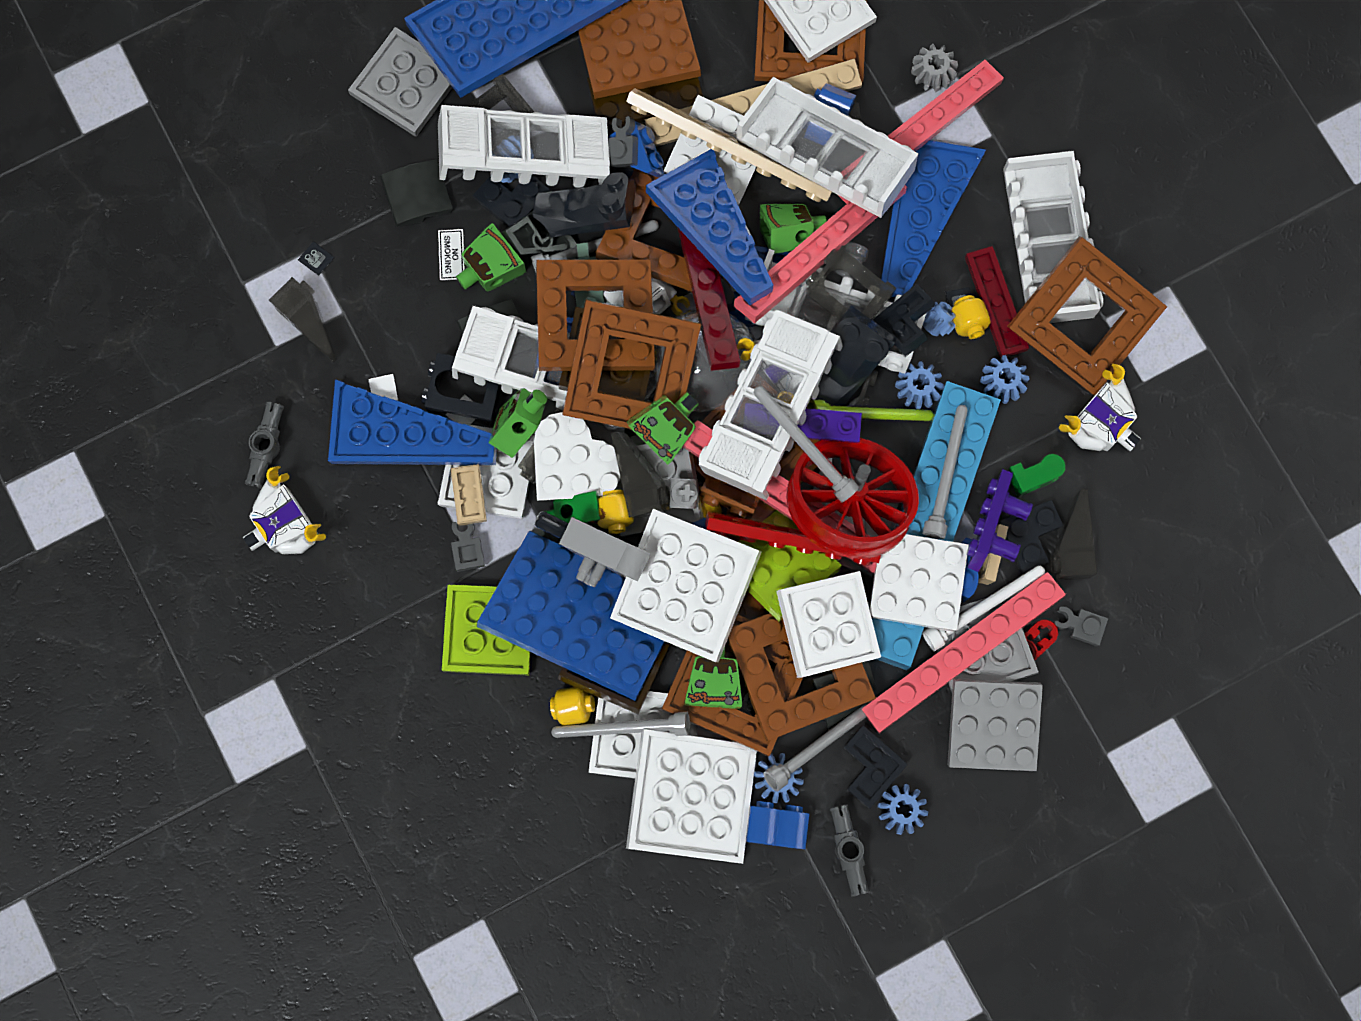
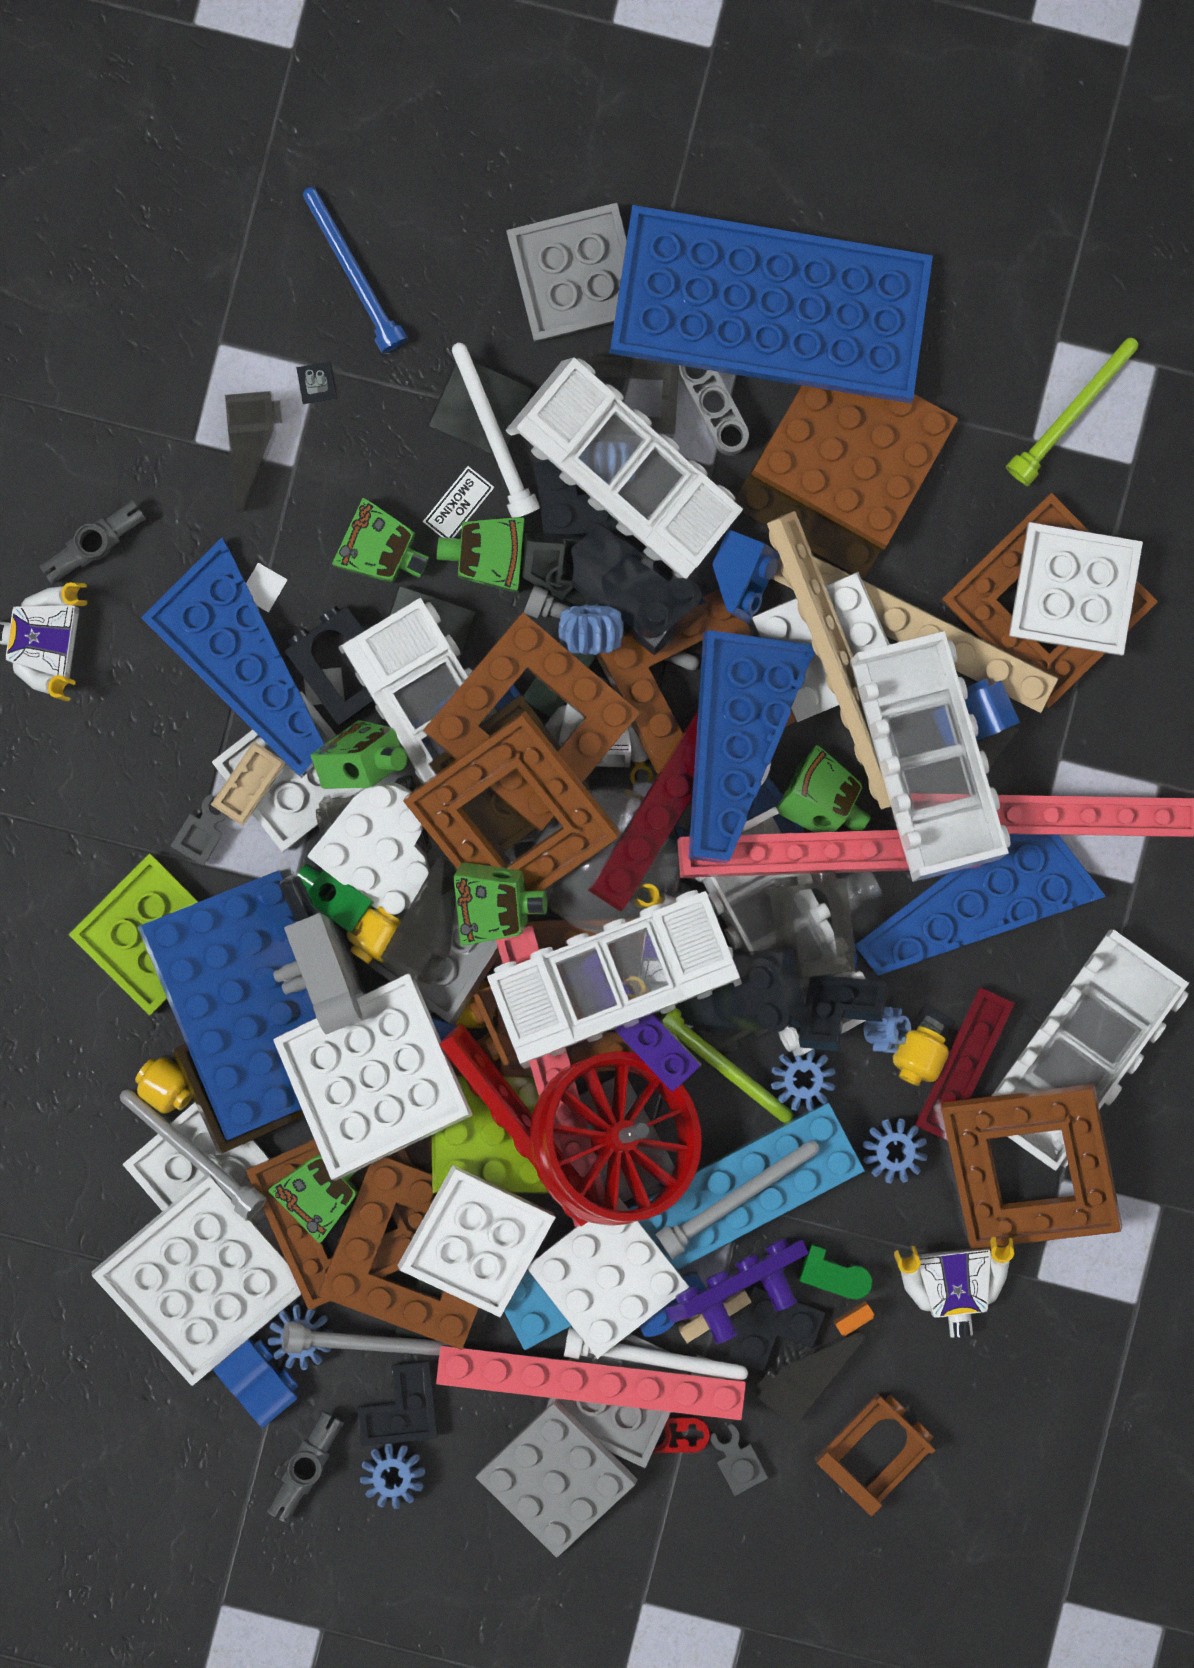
camera: 40 degrees right, 10 degrees up
dark grey plate [608,116,638,168] -> none
light grey axle [670,479,698,509] -> none
light grey piece [754,386,859,503] -> none
light grey gear [911,44,958,92] -> none
none -> blue piece [303,187,408,354]
none -> torso [332,498,429,583]
none -> white piece [452,343,540,518]
none -> medium blue gear [558,604,623,655]
none -> light grey beam [678,365,749,456]
none -> dark orange panel [815,1393,936,1517]
none -> orange tile [834,1301,874,1336]

